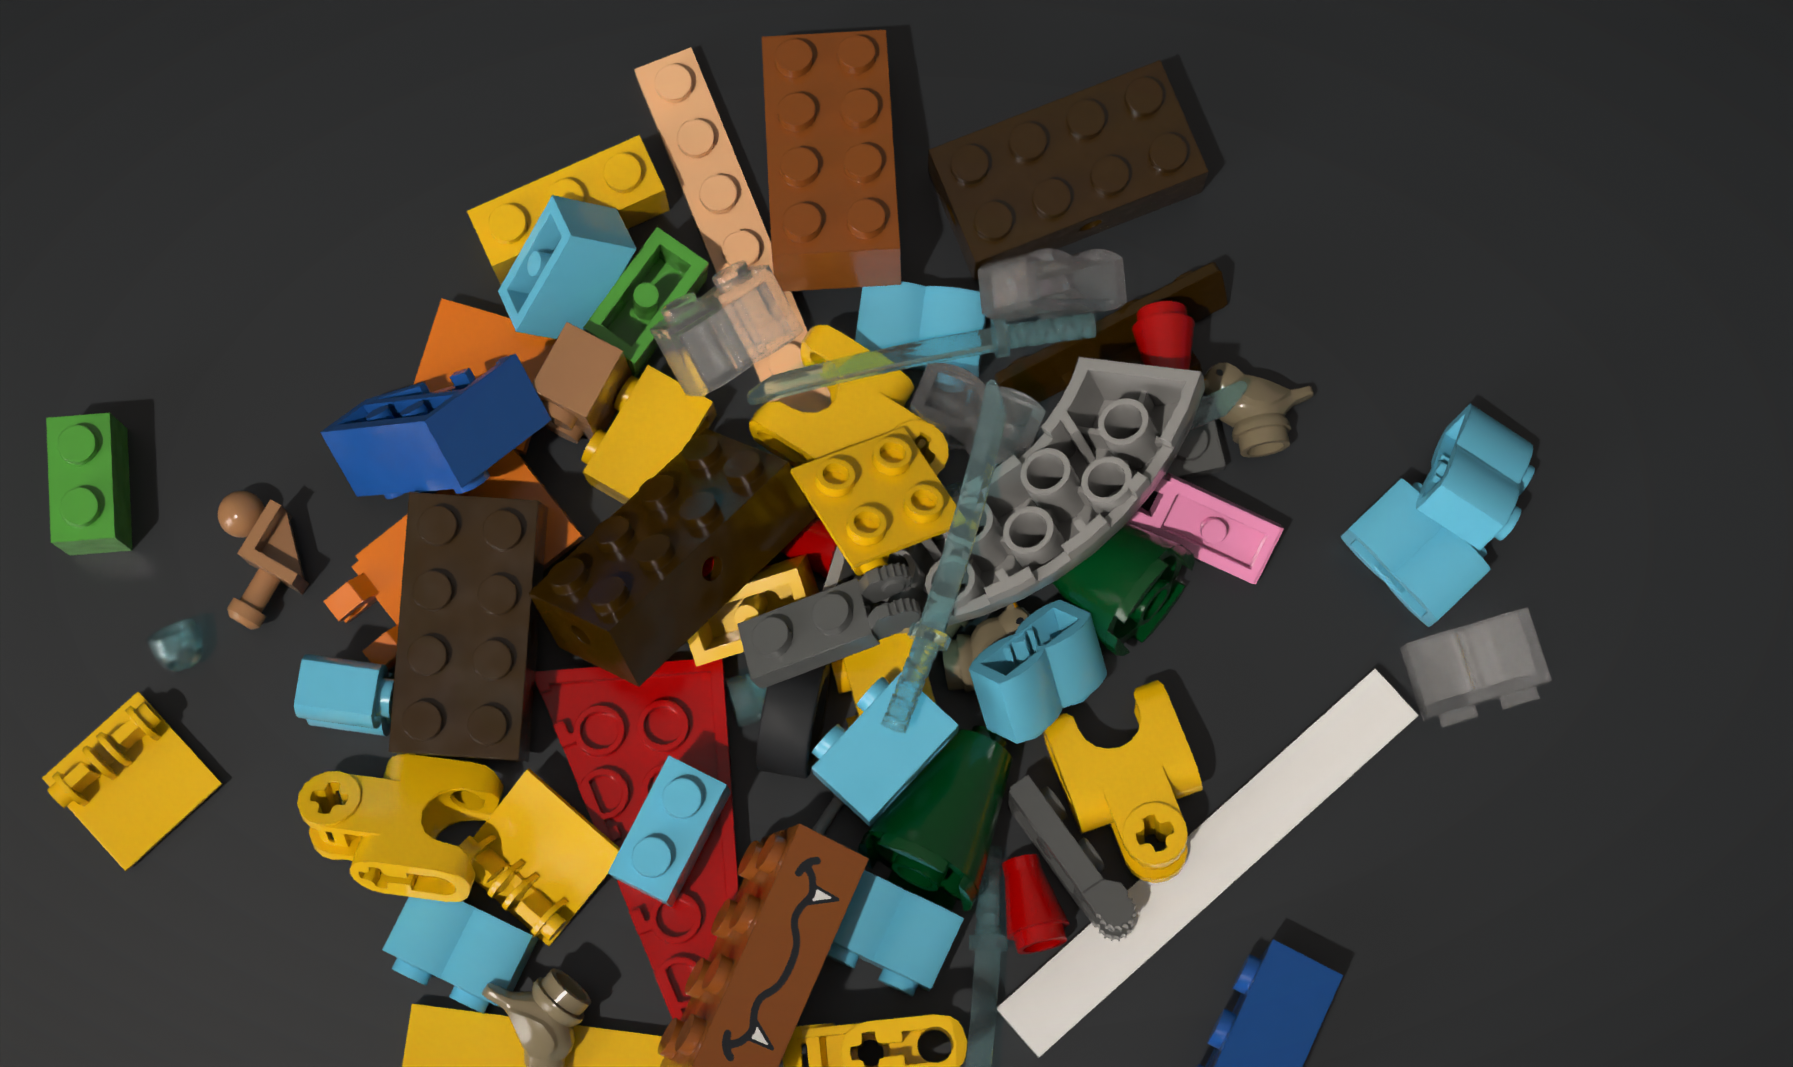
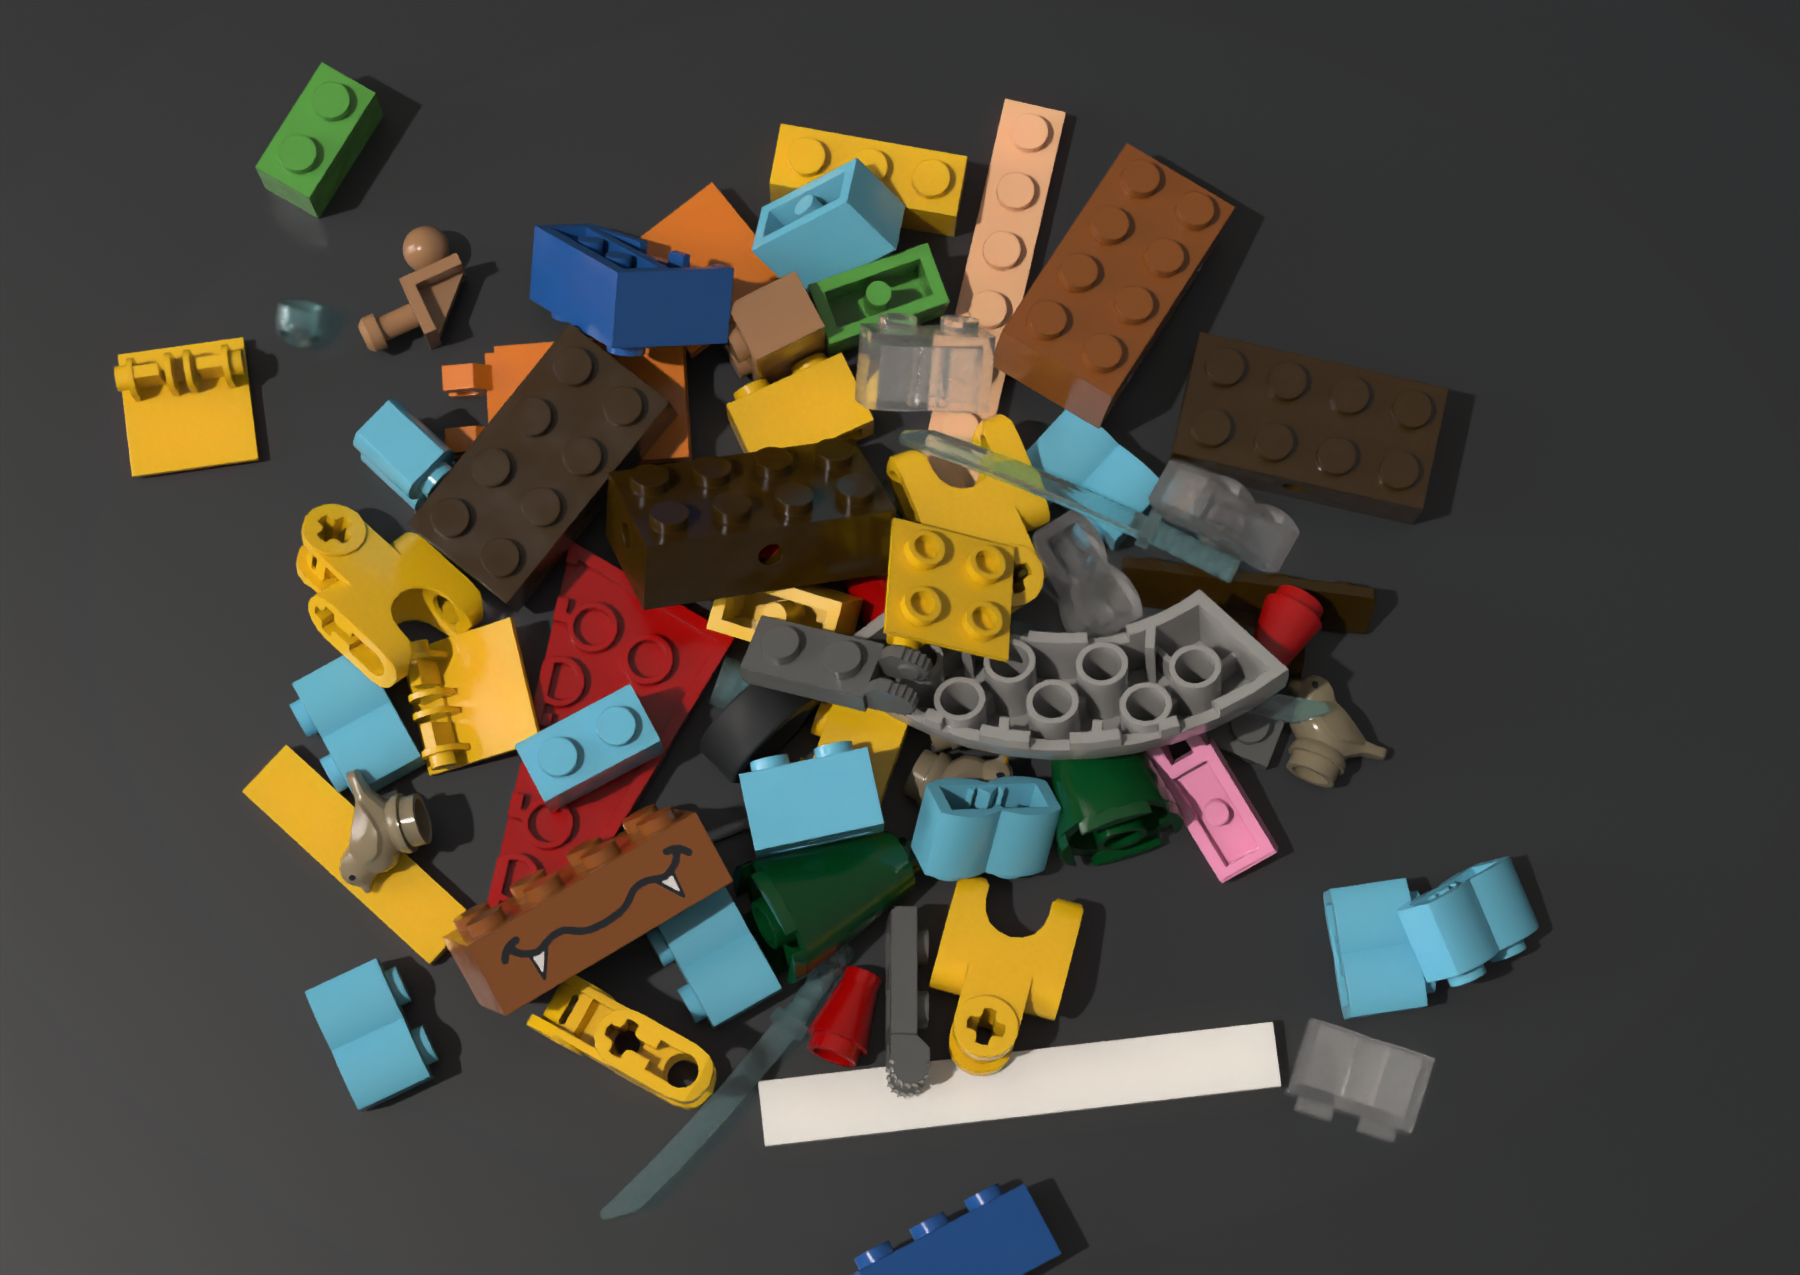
camera: 30 degrees right, 0 degrees up
clear light blue sword [881,380,1007,734] -> none

